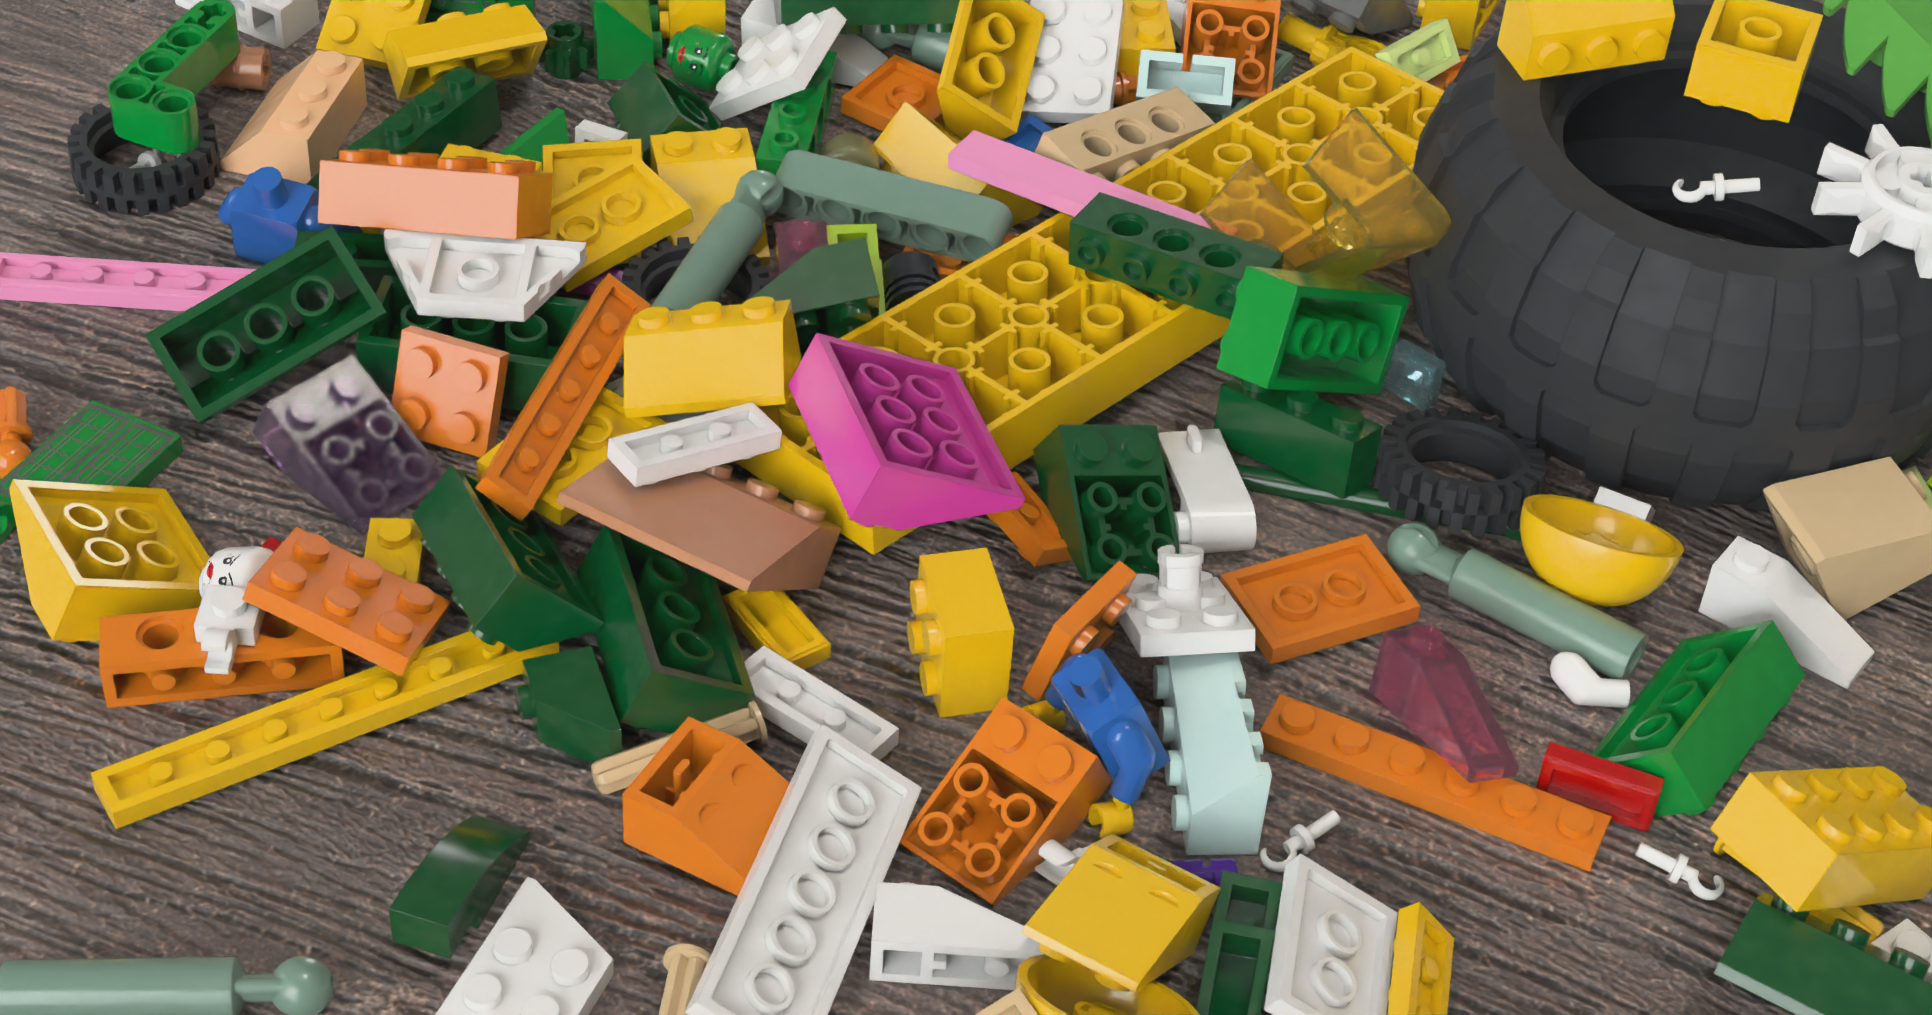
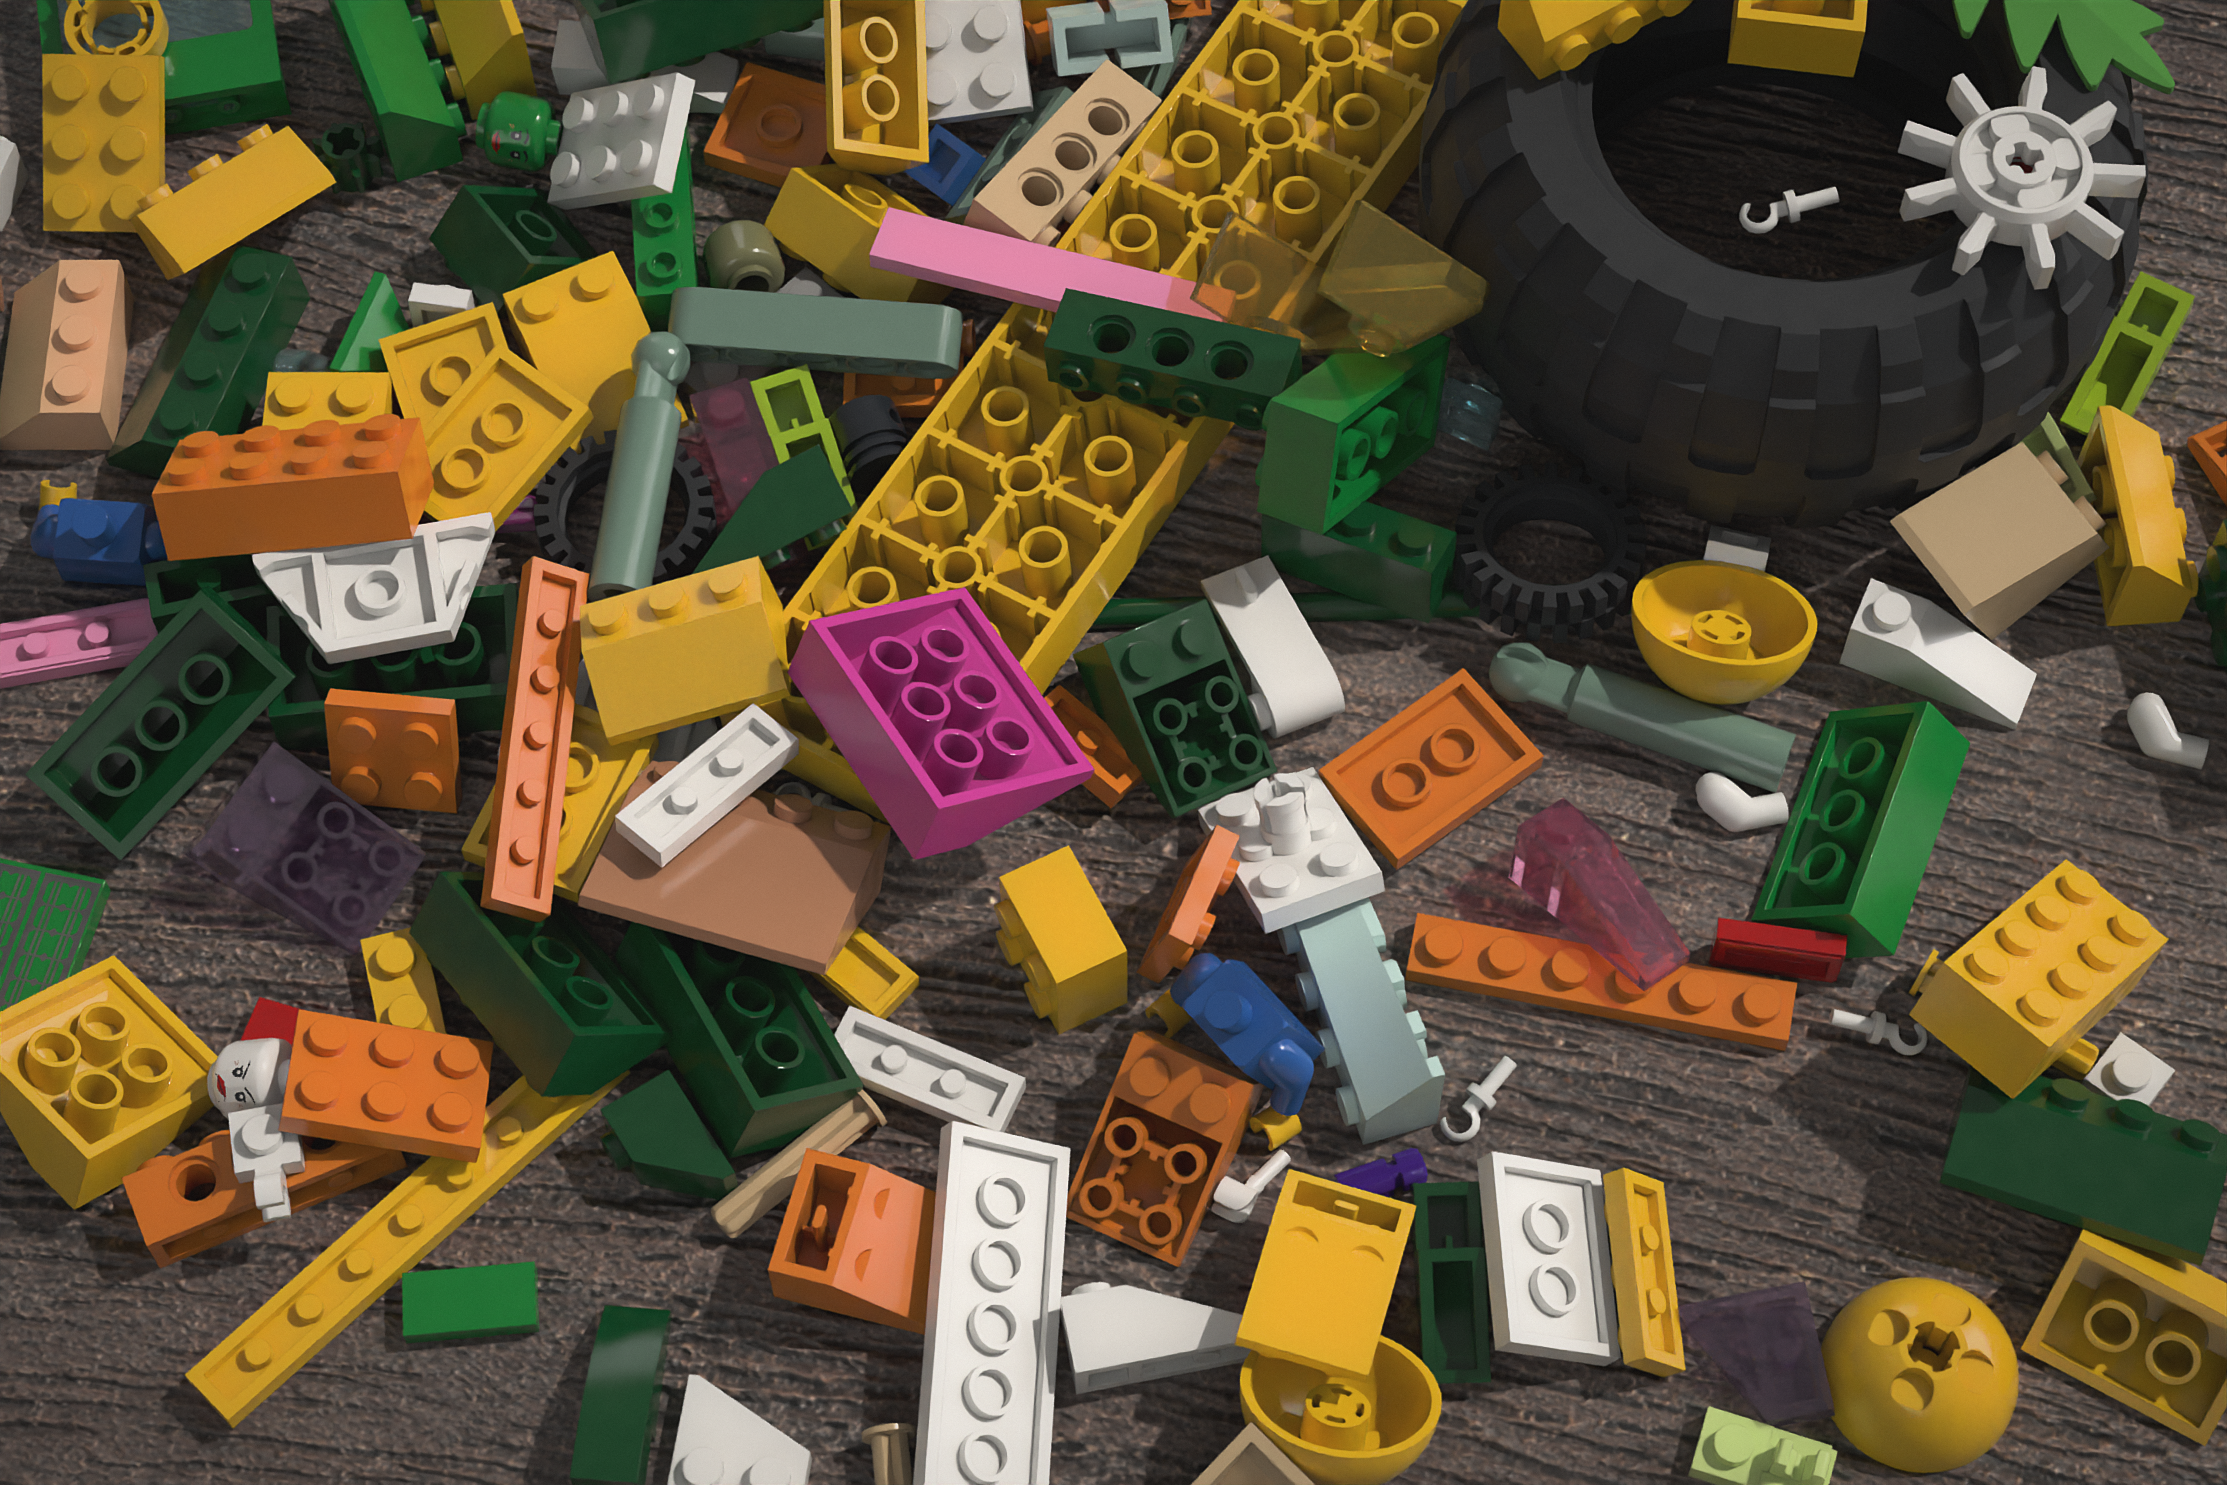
camera: 10 degrees left, 20 degrees up
none -> green tile [402,1261,539,1344]

